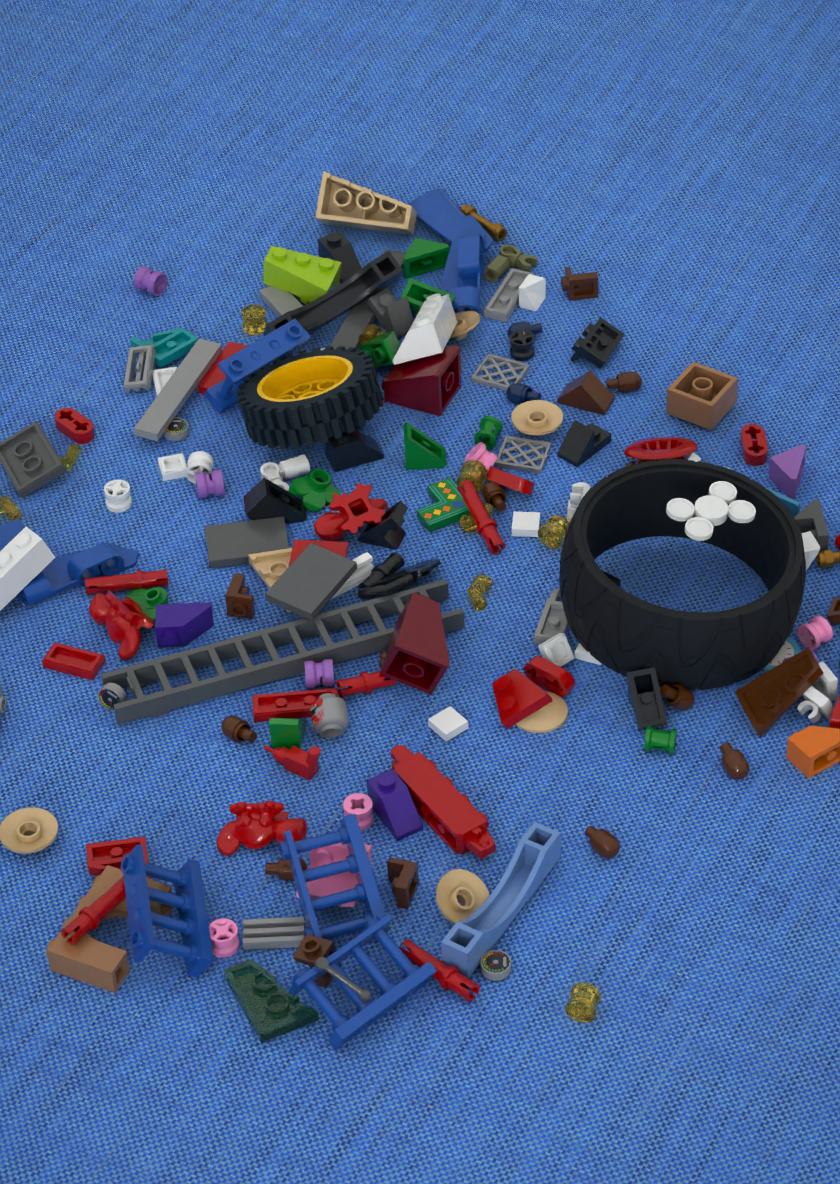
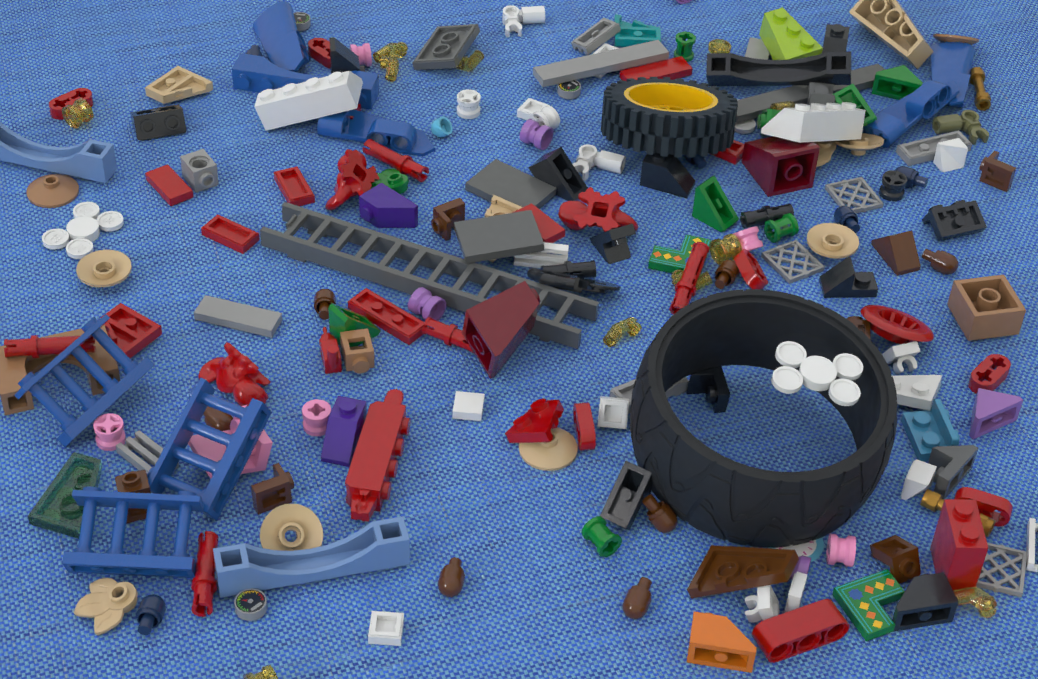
camera: 40 degrees right, 0 degrees up
red beam [54,408,95,444] -> none
tile [98,682,127,711] -> none
blue fence [205,319,311,414] -> none
green plate [289,469,341,512] -> none
light grey head [310,693,349,738] -> none
dark grey hinge [315,957,371,1002] -> none
none -> tan plate [74,578,138,635]
none -> dark blue cylinder [136,594,166,635]
none -> light grey tile [194,295,282,338]
none -> red tile [201,214,260,254]
none -> medium nougat brick [340,328,375,374]
none -> white tile [368,611,404,646]
none -> medium azure hinge [431,116,453,138]
none -> white bar [502,5,545,37]
none -> green bush [673,31,696,62]
none -> black pin [740,204,794,228]
none -> medium nougat dish [933,34,979,45]

